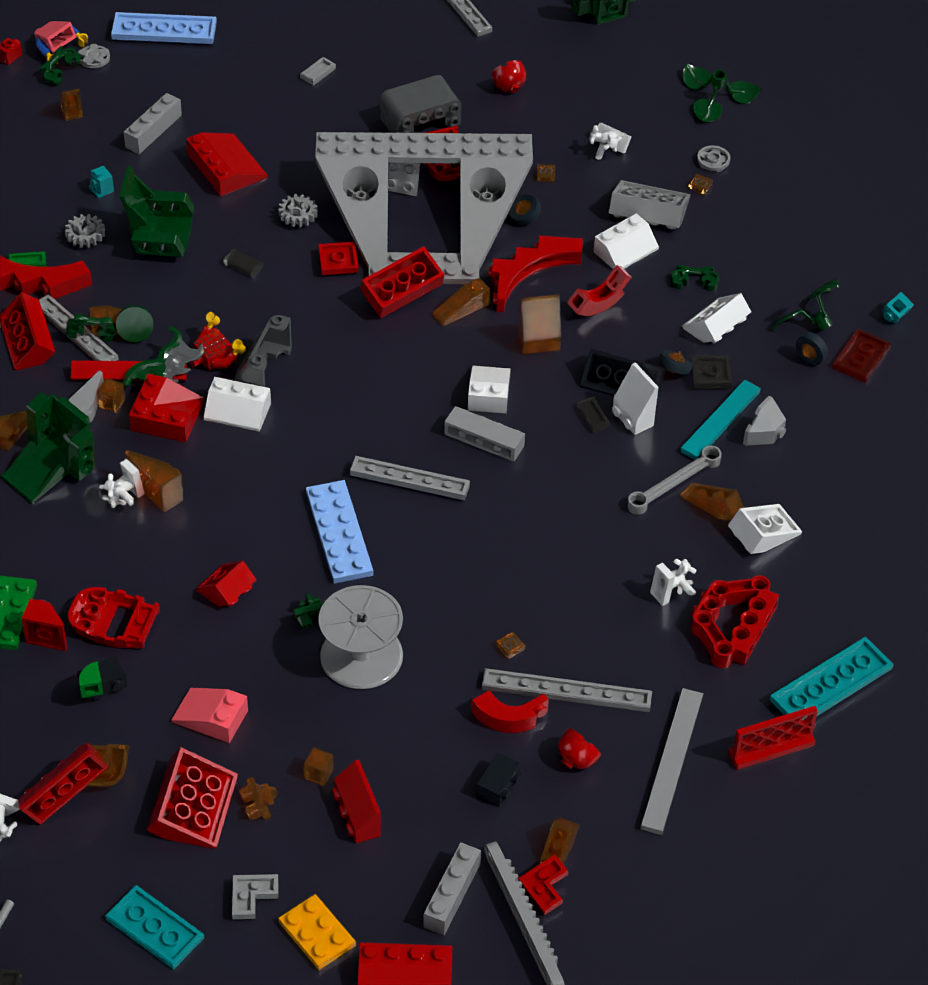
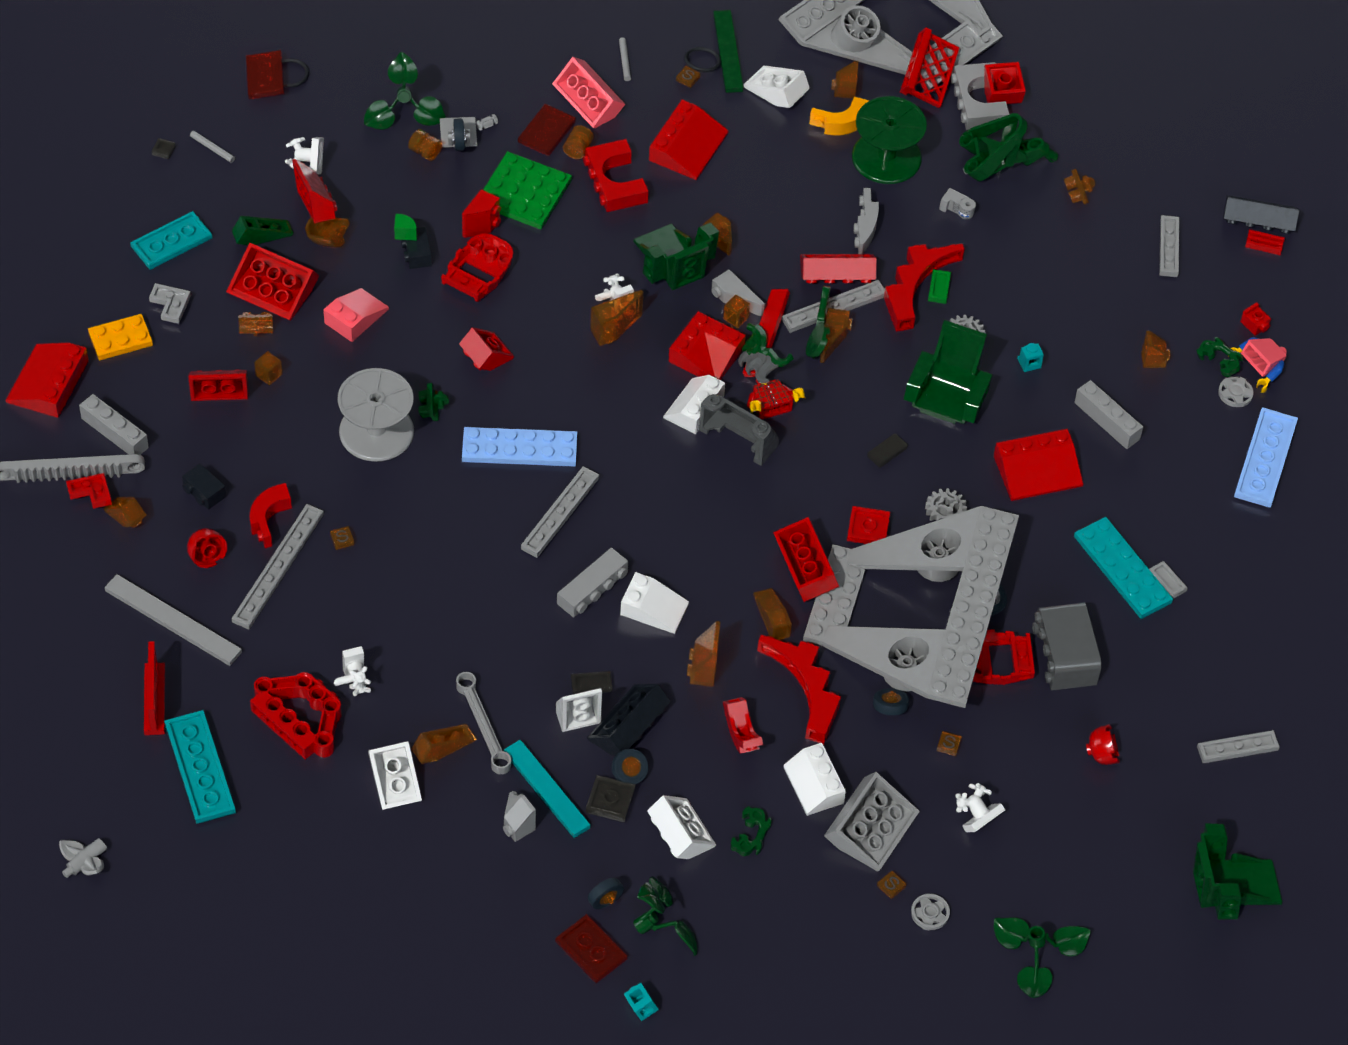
camera: 105 degrees right, 5 degrees up
none -> dark green slope [232,216,293,245]
none -> teal plate [1074,517,1173,619]

